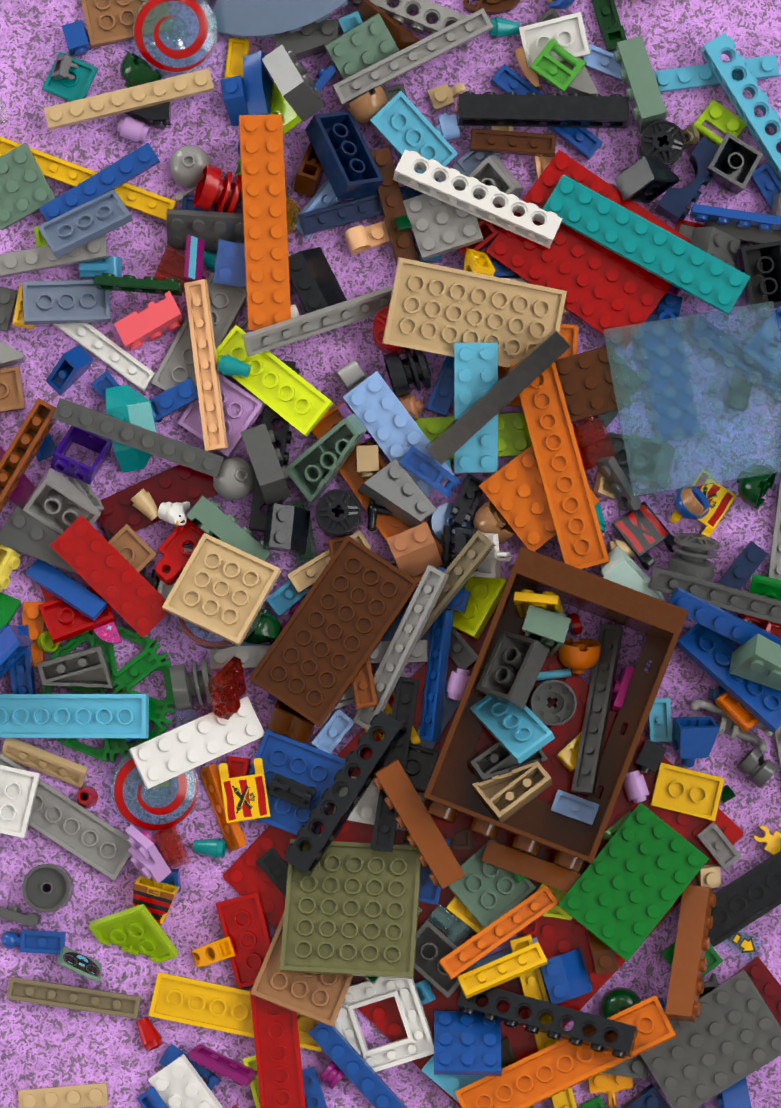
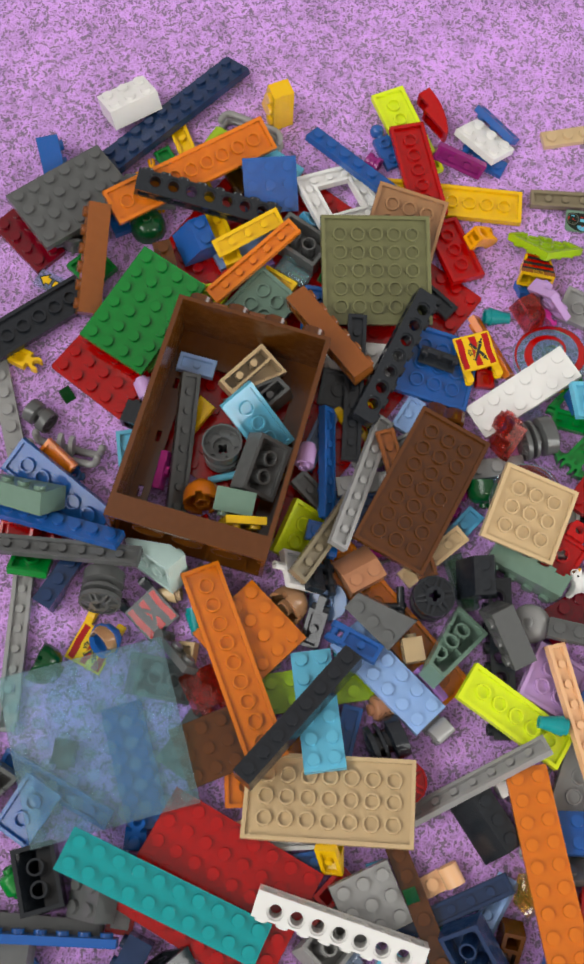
camera: 170 degrees right, 10 degrees down
red cone [136,1017,163,1052] -> none
yellow plate [650,763,725,821] -> none
blue torso [672,716,719,767] -> none
flat silver plate [696,822,741,870] -> none
tan plate [697,864,721,888] -> none

